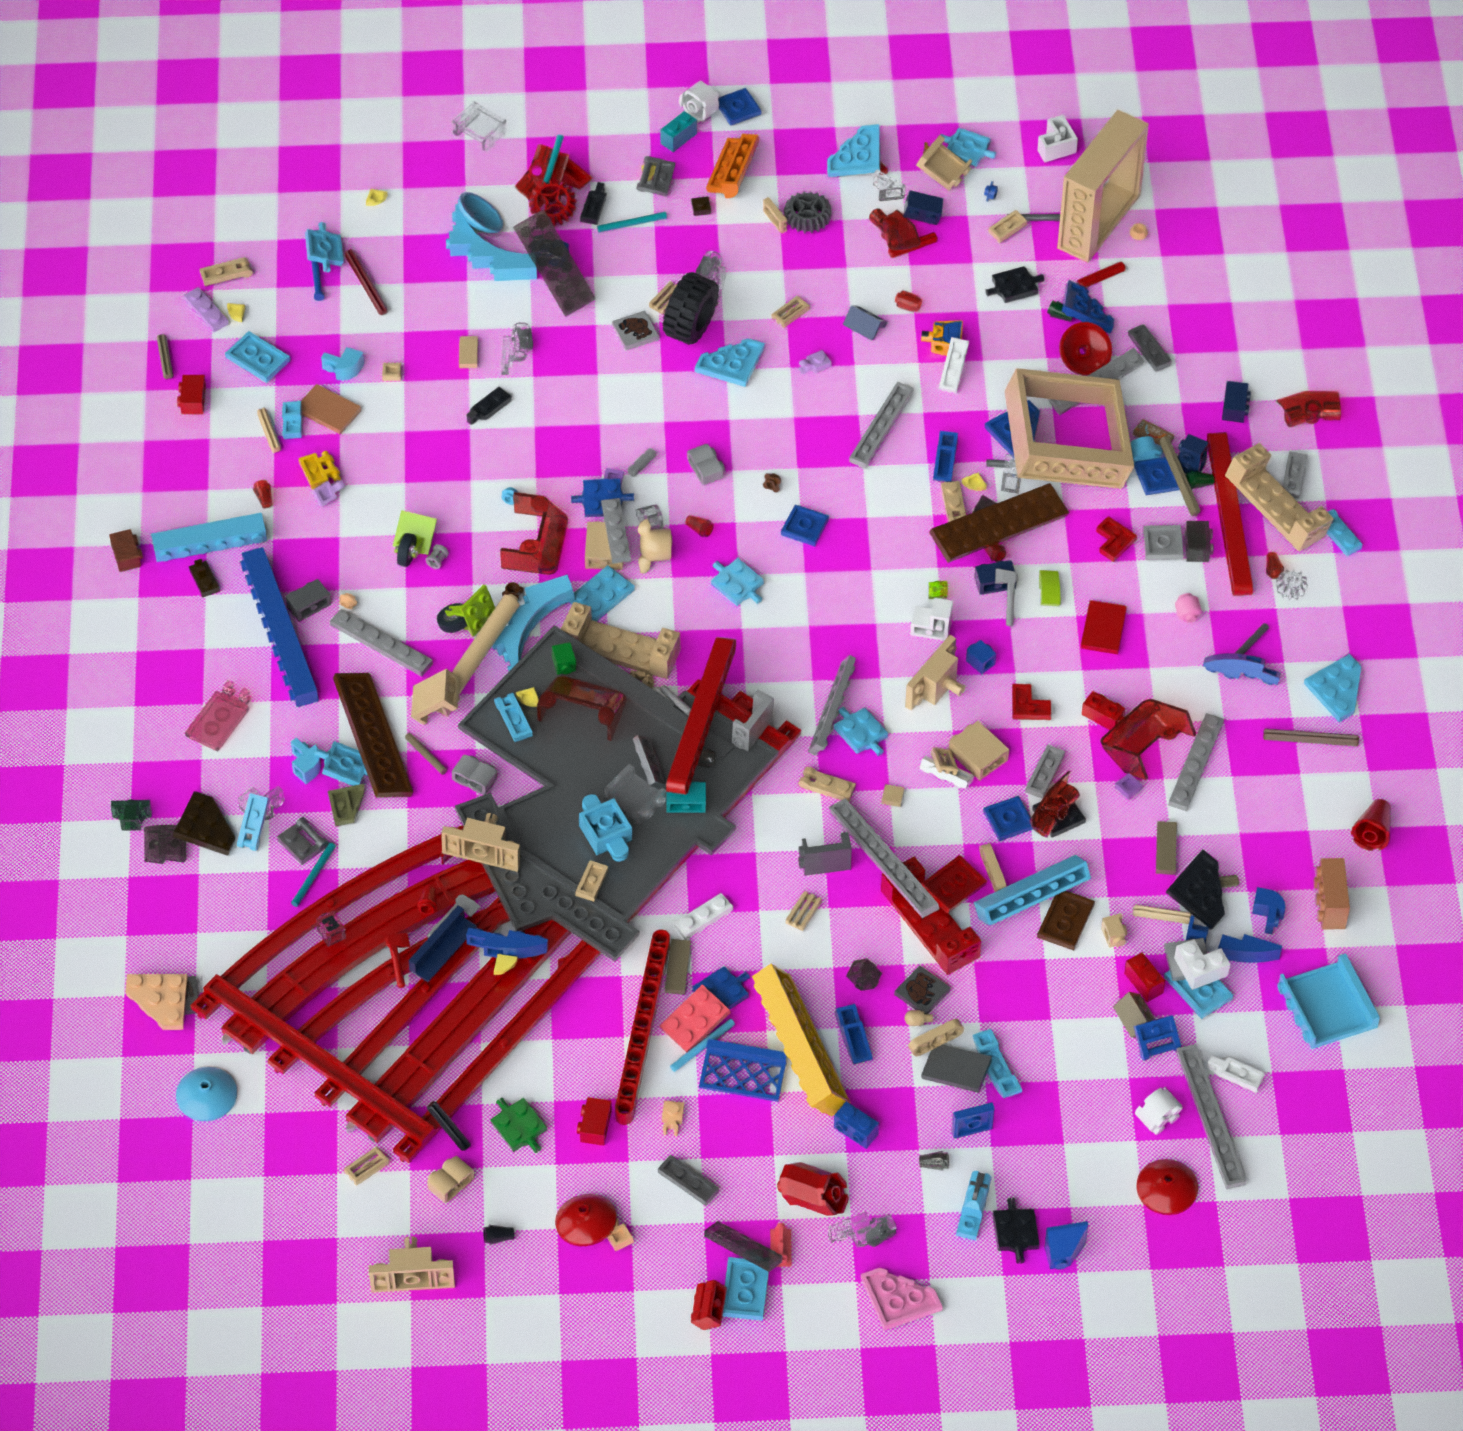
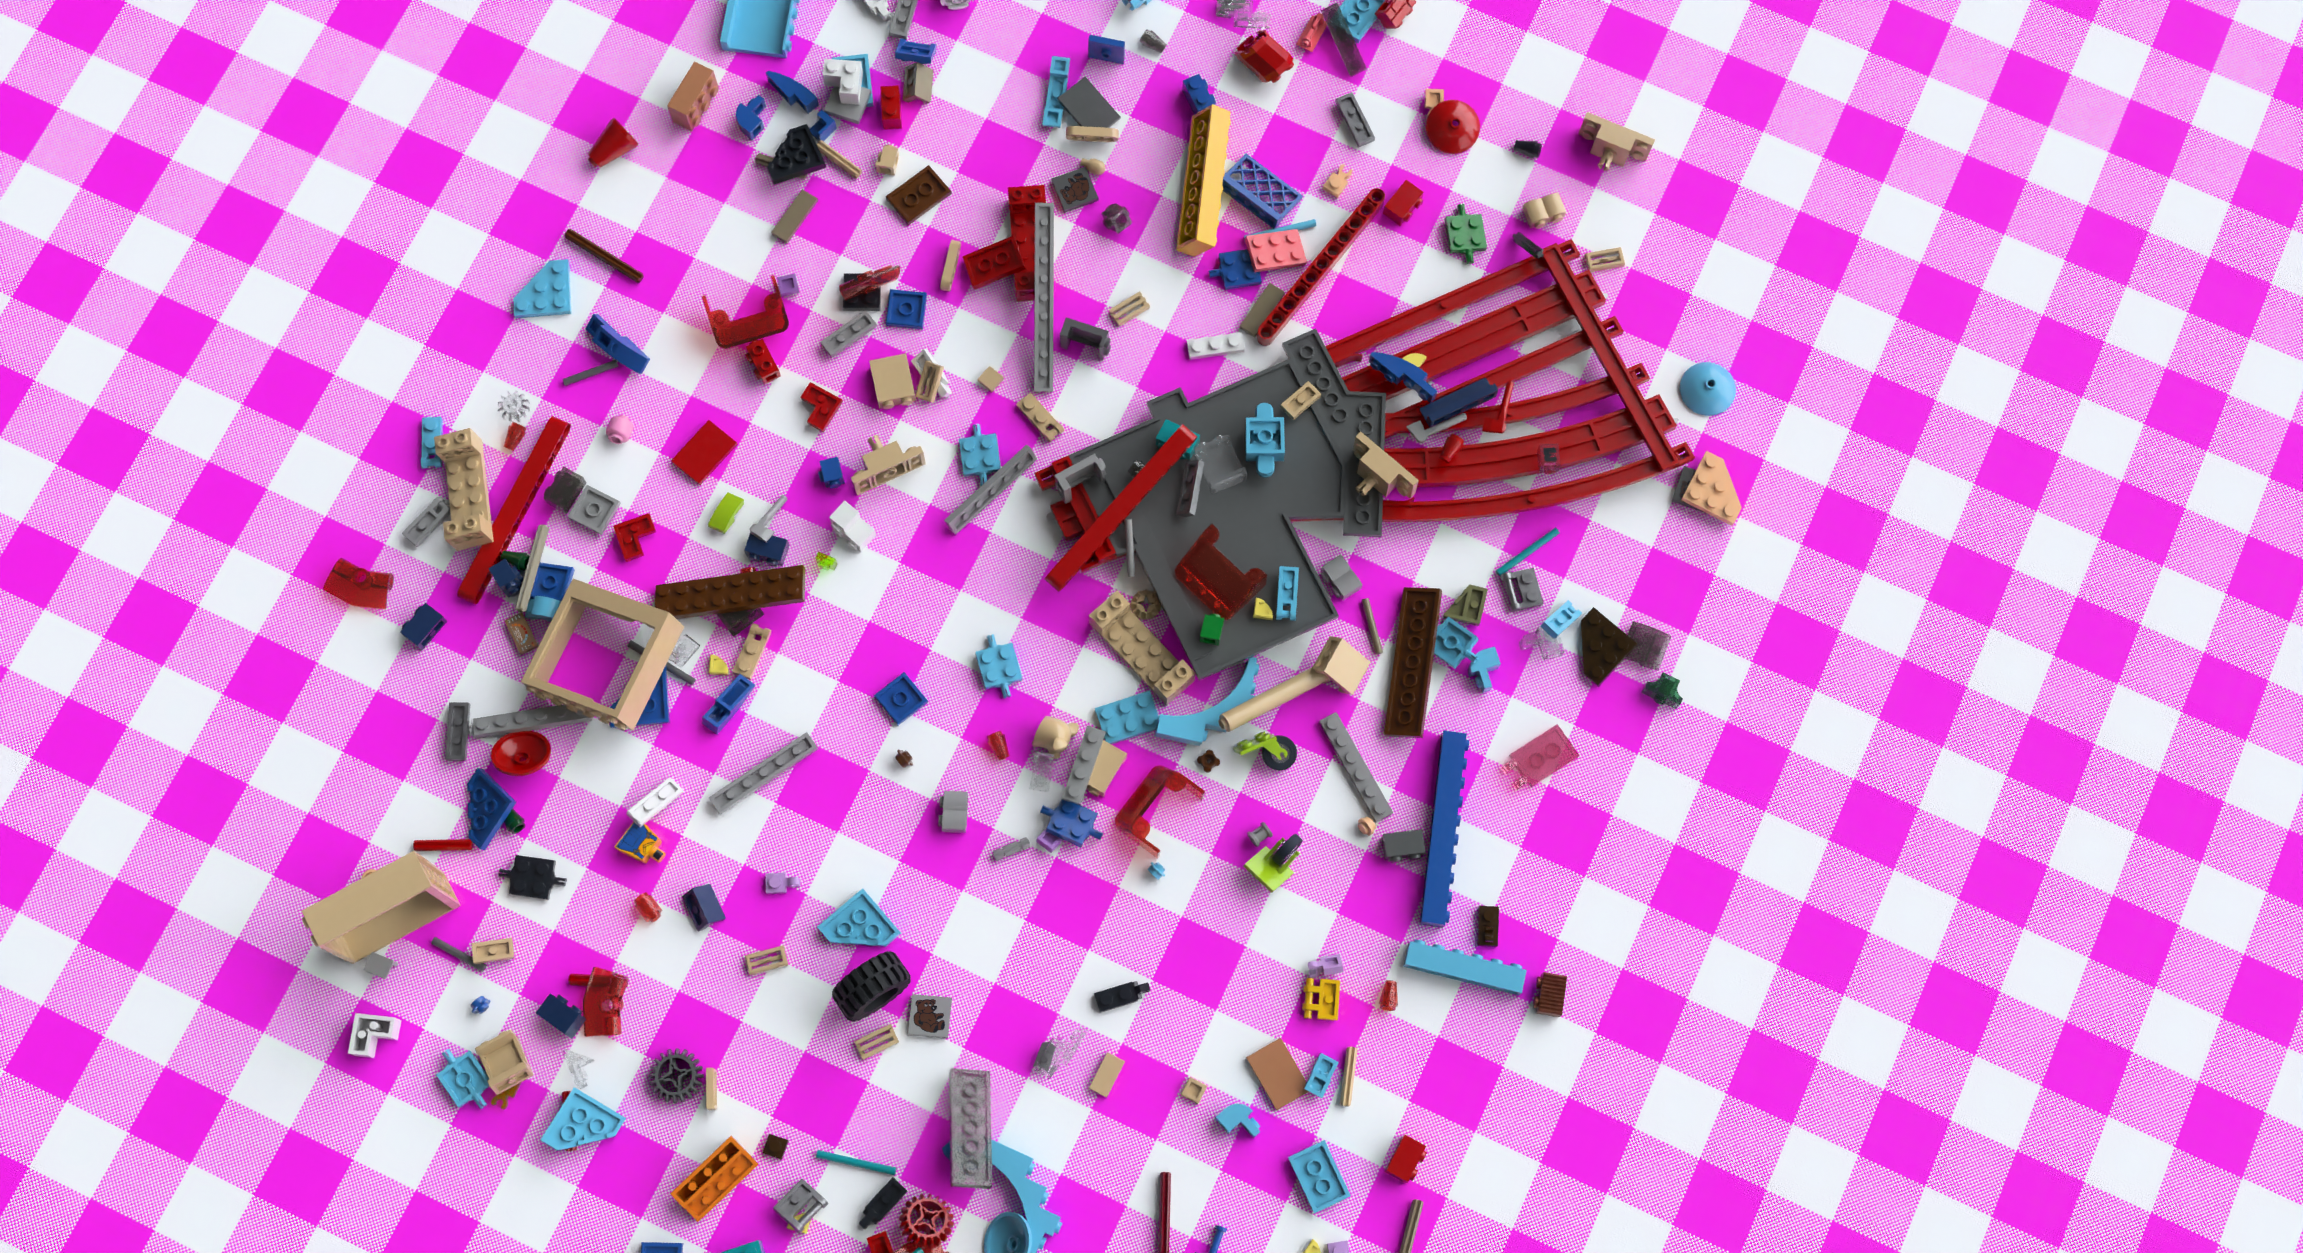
camera: 155 degrees left, 20 degrees up
clear plate [696,251,726,305] -> none
blue slope [834,1004,873,1065] -> none
medium azure brick [974,855,1091,926] -> none
light grey plate [1168,713,1224,812] -> none

